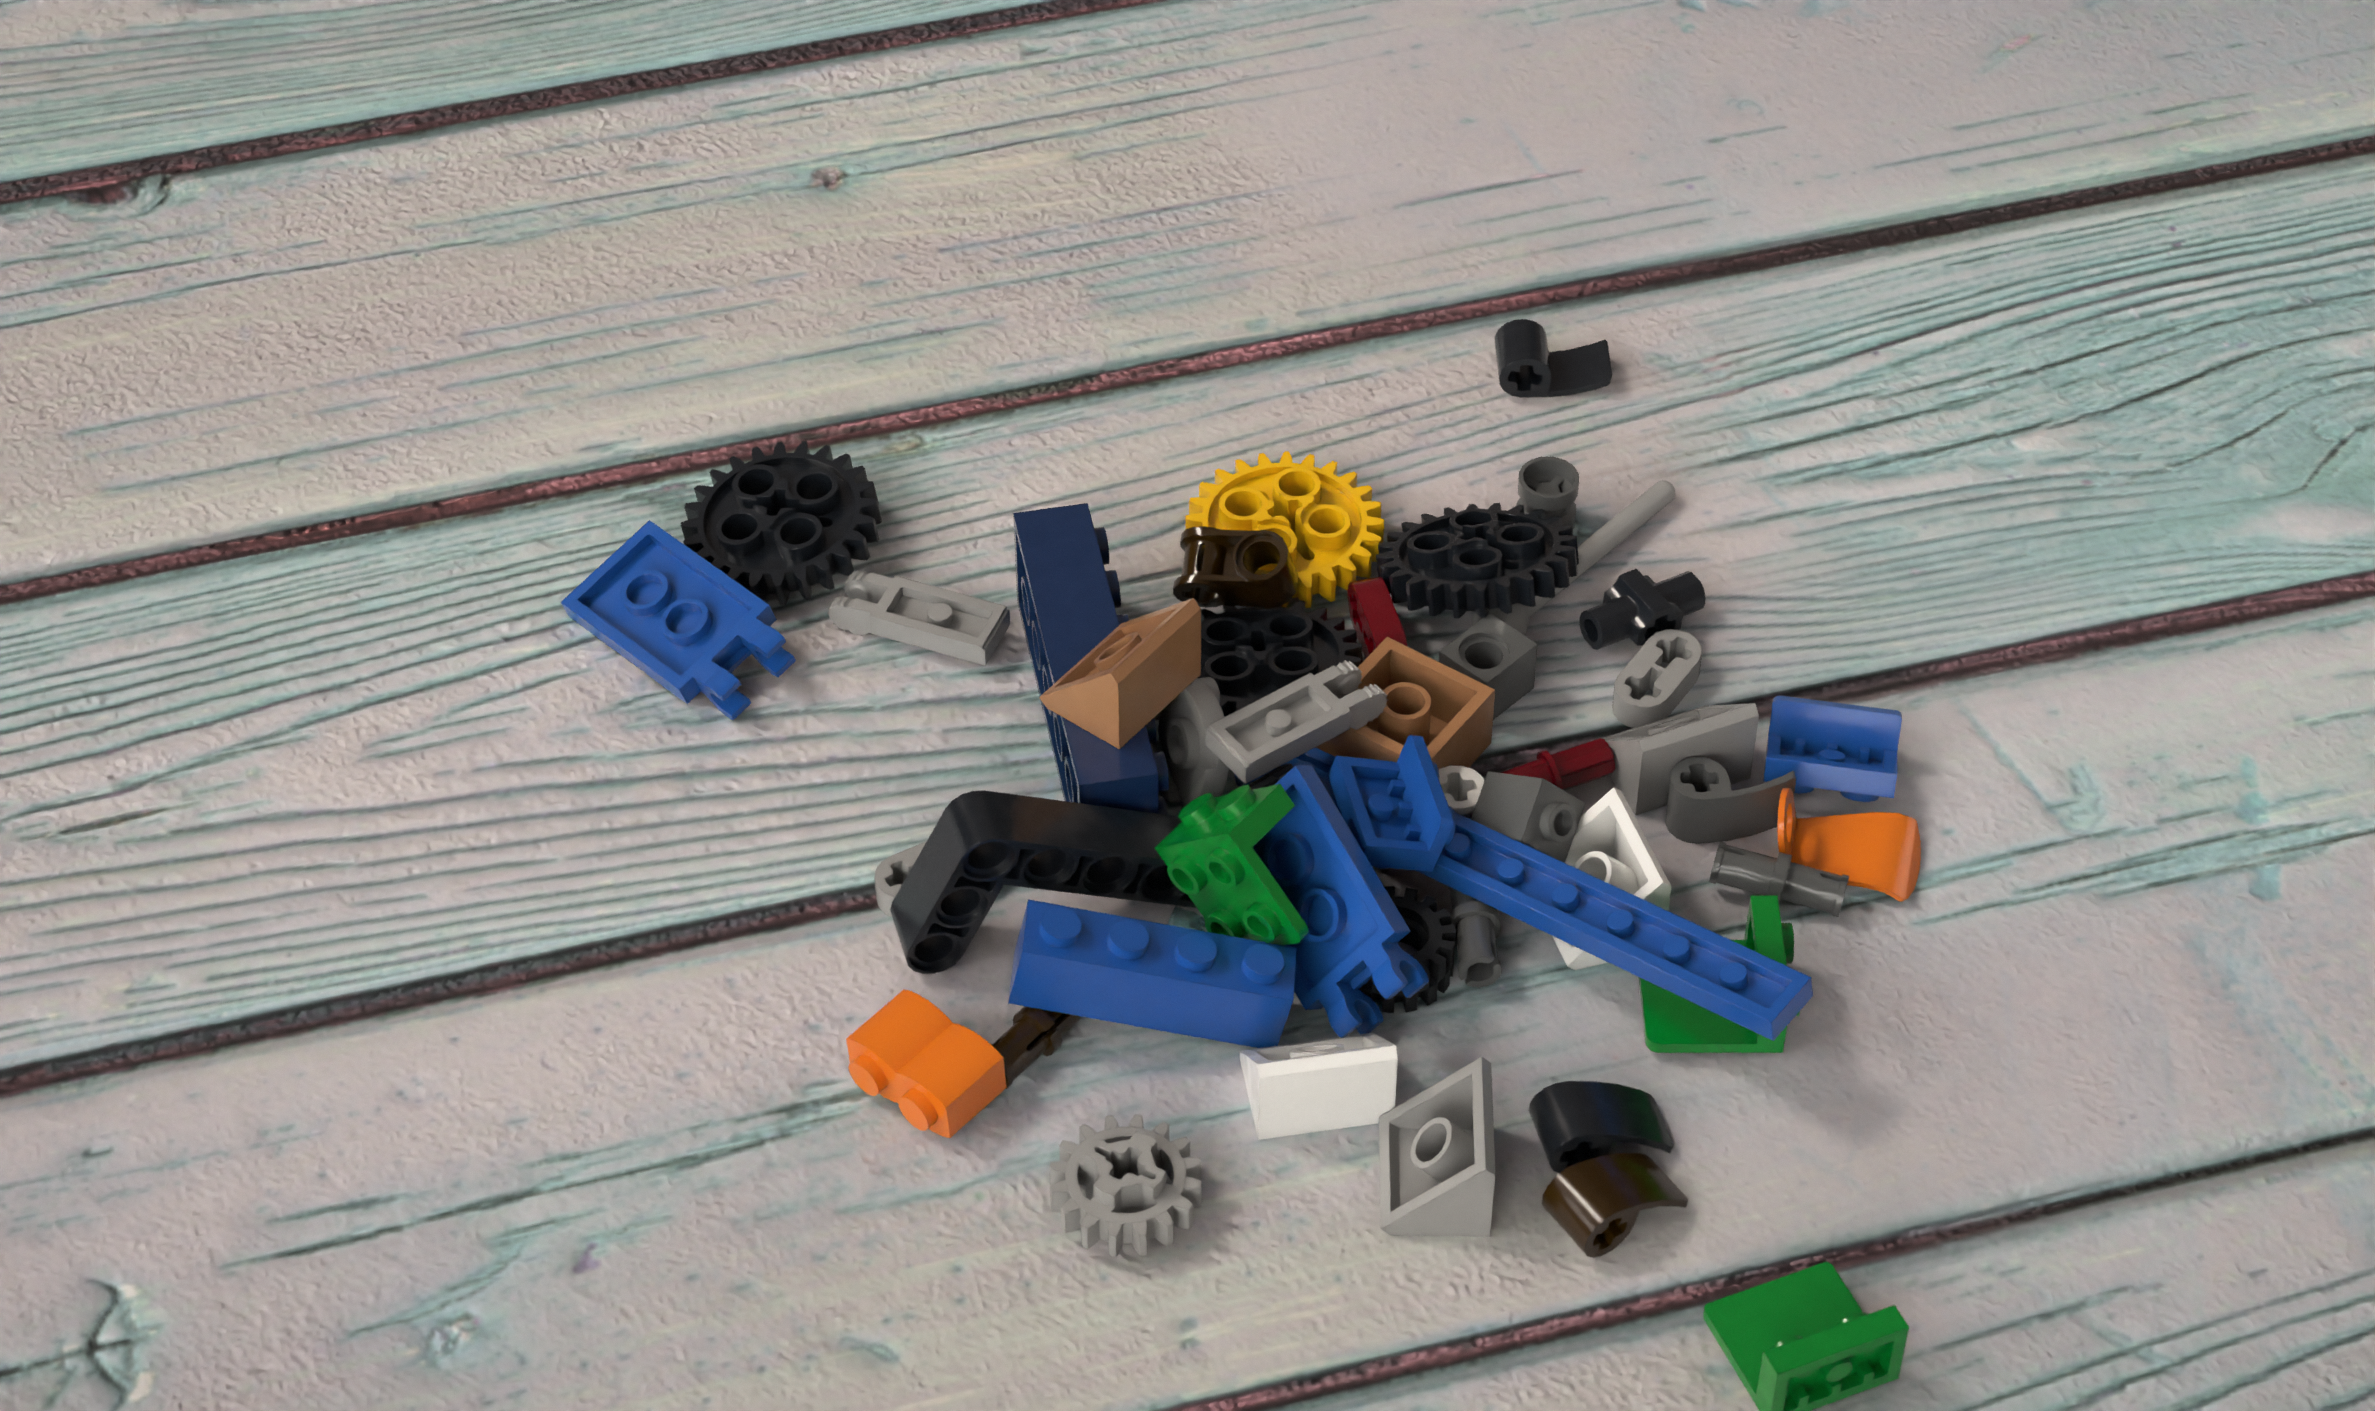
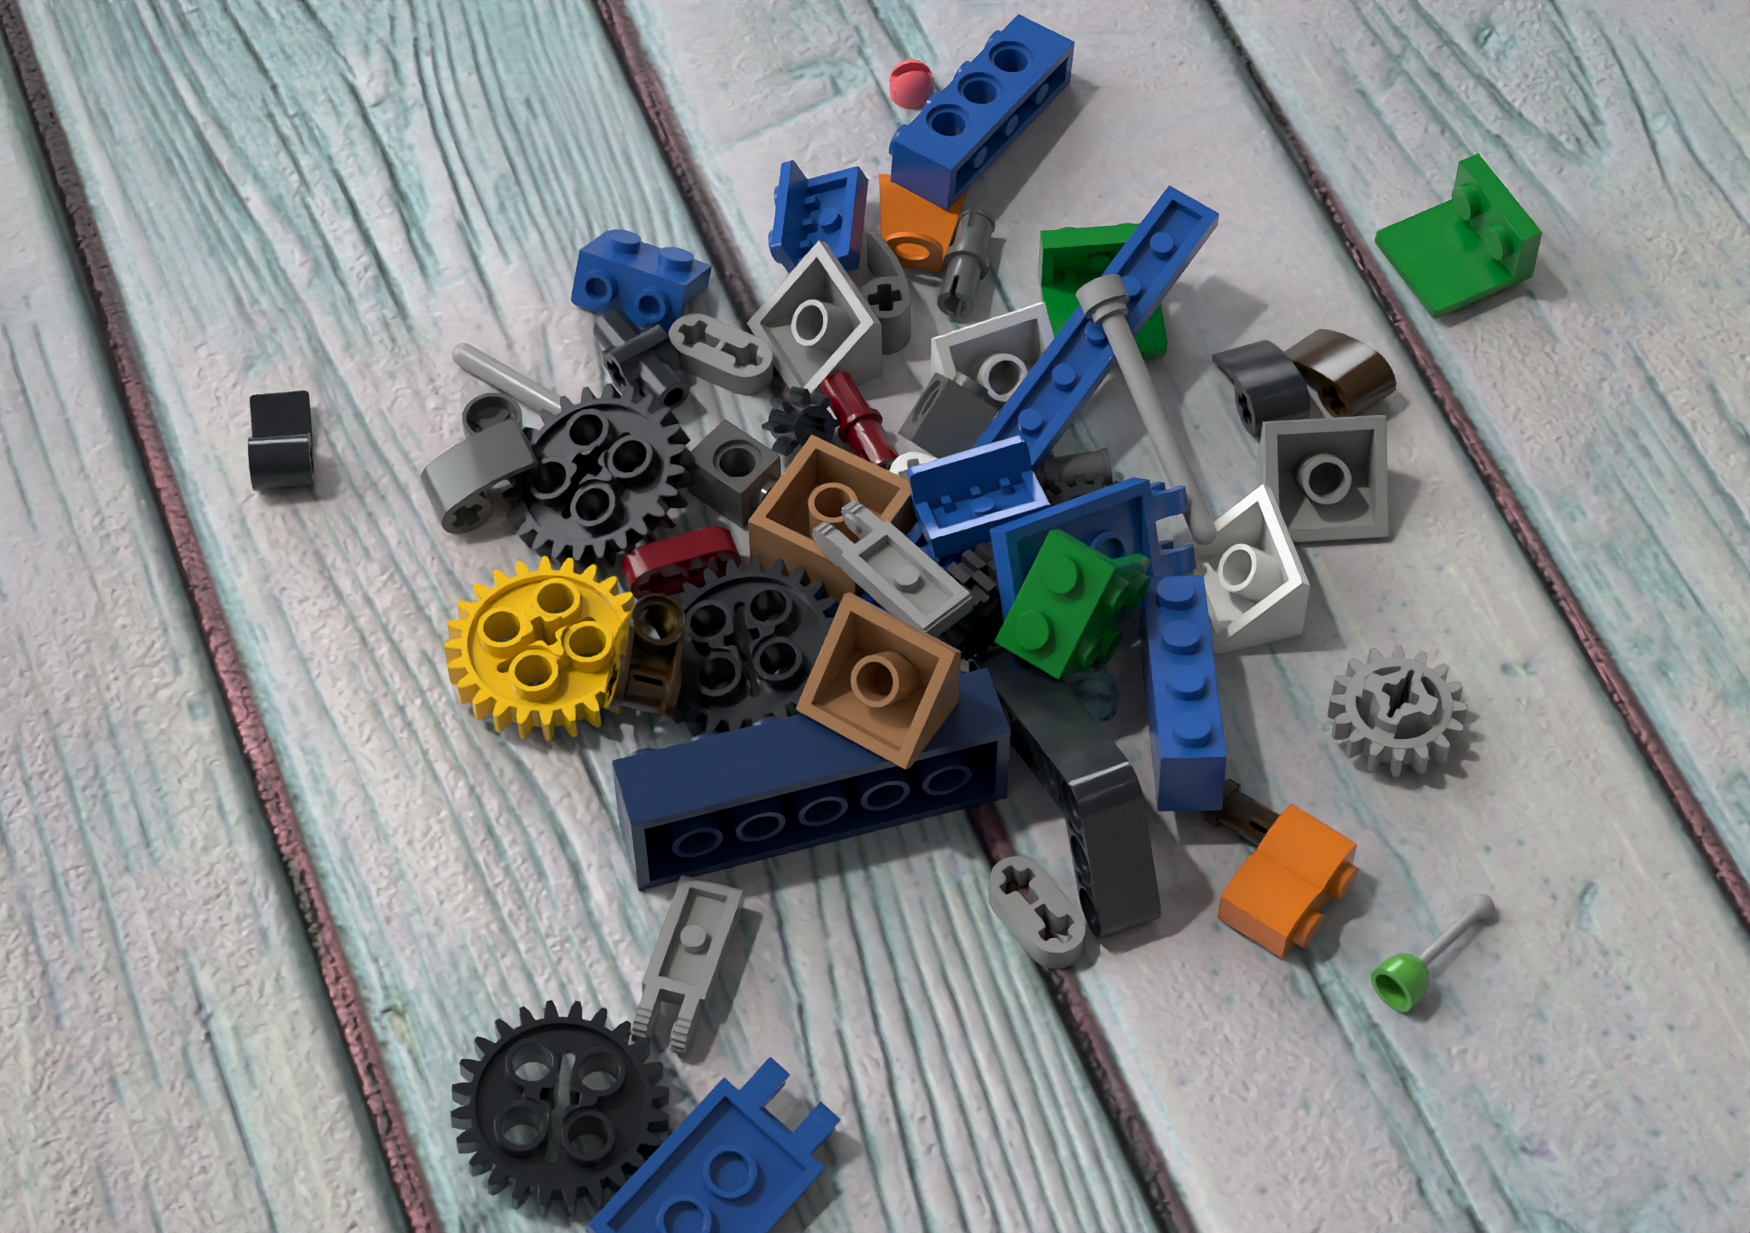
camera: 95 degrees left, 10 degrees up
none -> dark grey panel [421,419,538,534]
none -> blue bracket [571,229,712,336]
none -> black gear [762,386,841,458]
none -> blue brick [889,14,1075,211]
none -> coral hinge [889,59,934,109]
none -> light grey piece [1076,274,1216,545]
none -> bright green hinge [1371,894,1495,1012]

